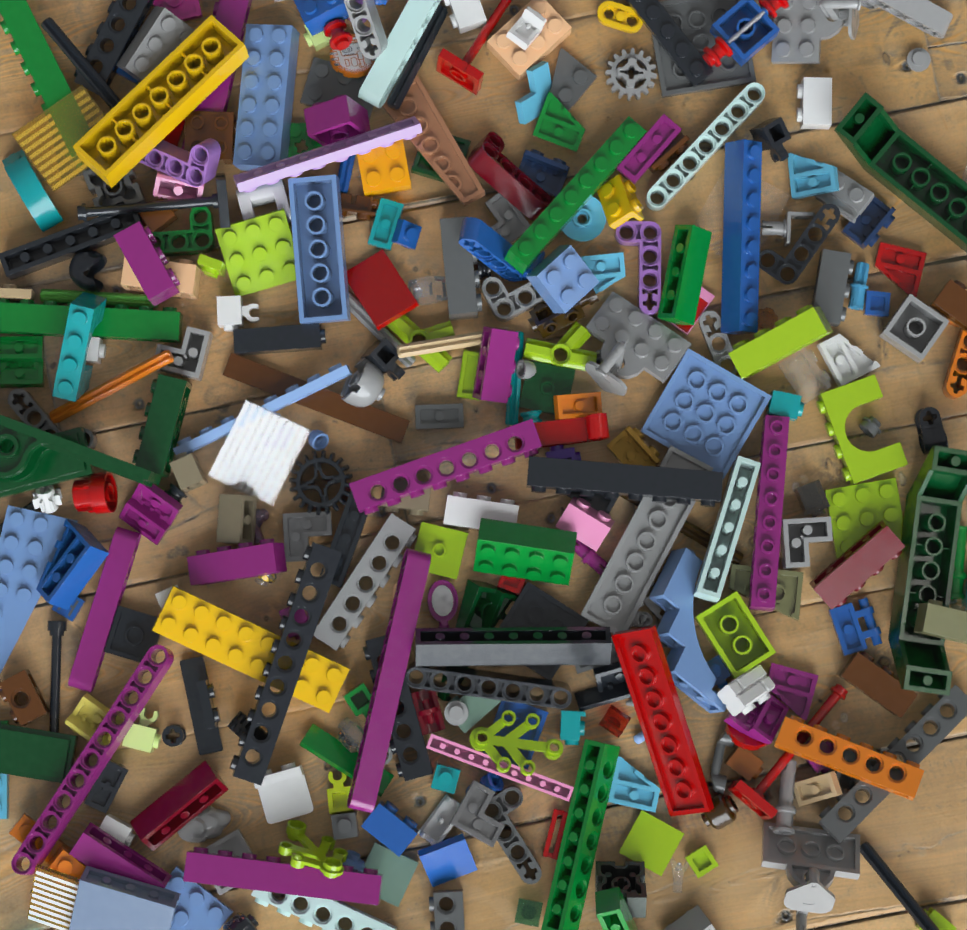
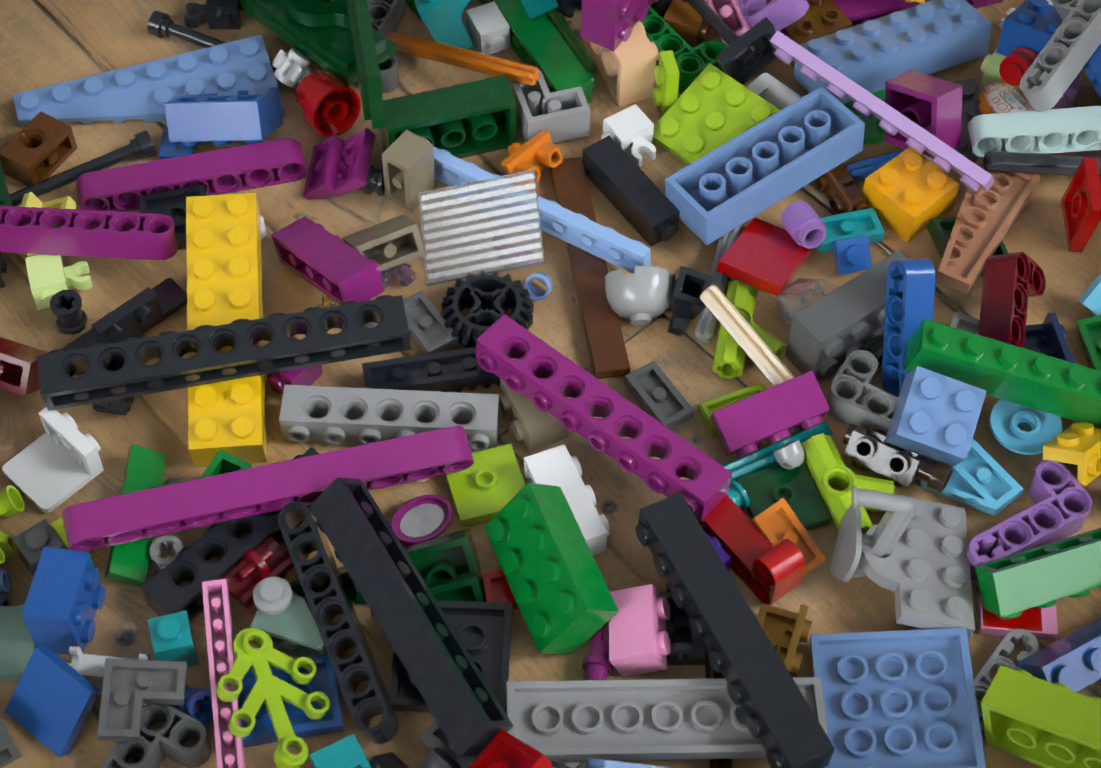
camera: 60 degrees right, 30 degrees down
none -> orange hips [501,129,563,187]
none -> medium lavender brick [781,201,826,249]

